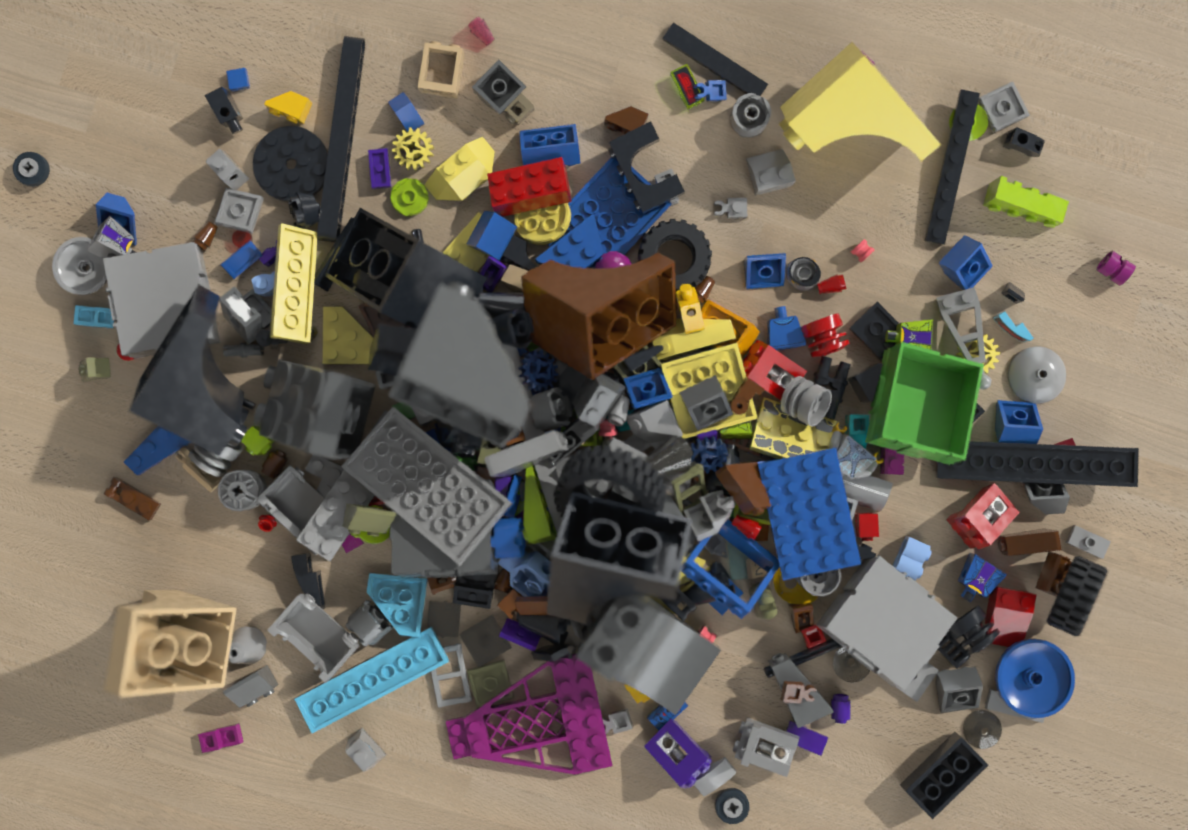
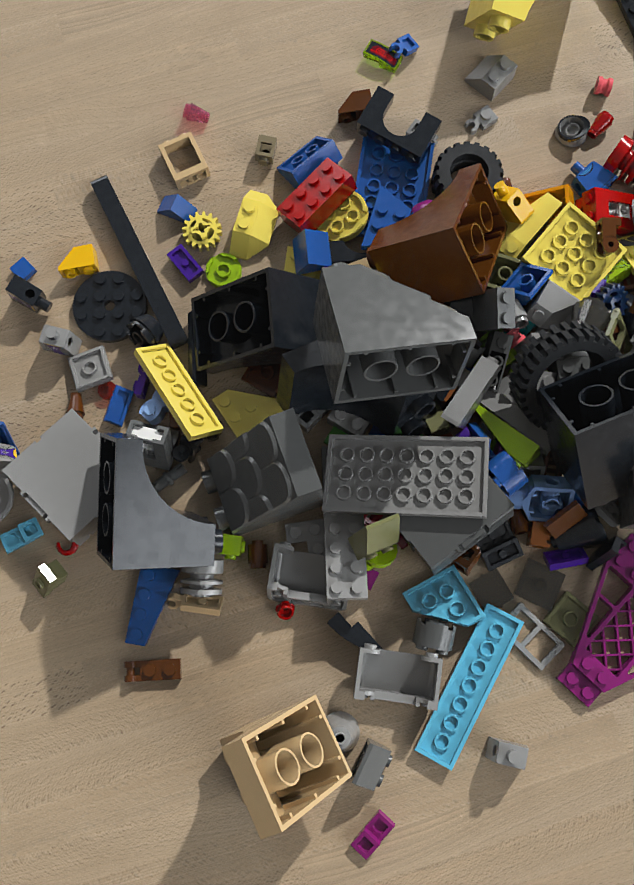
camera: 35 degrees left, 10 degrees down
light grey wheel [218,470,267,511] -> none
dark grey slope [472,59,527,115] -> none
black slope [623,345,664,371] -> none
black tile [663,22,768,96] -> none
dark grey slope [679,375,733,431] -> none
light grey brick [730,93,771,137] -> none
blue slope [744,253,786,289] -> none

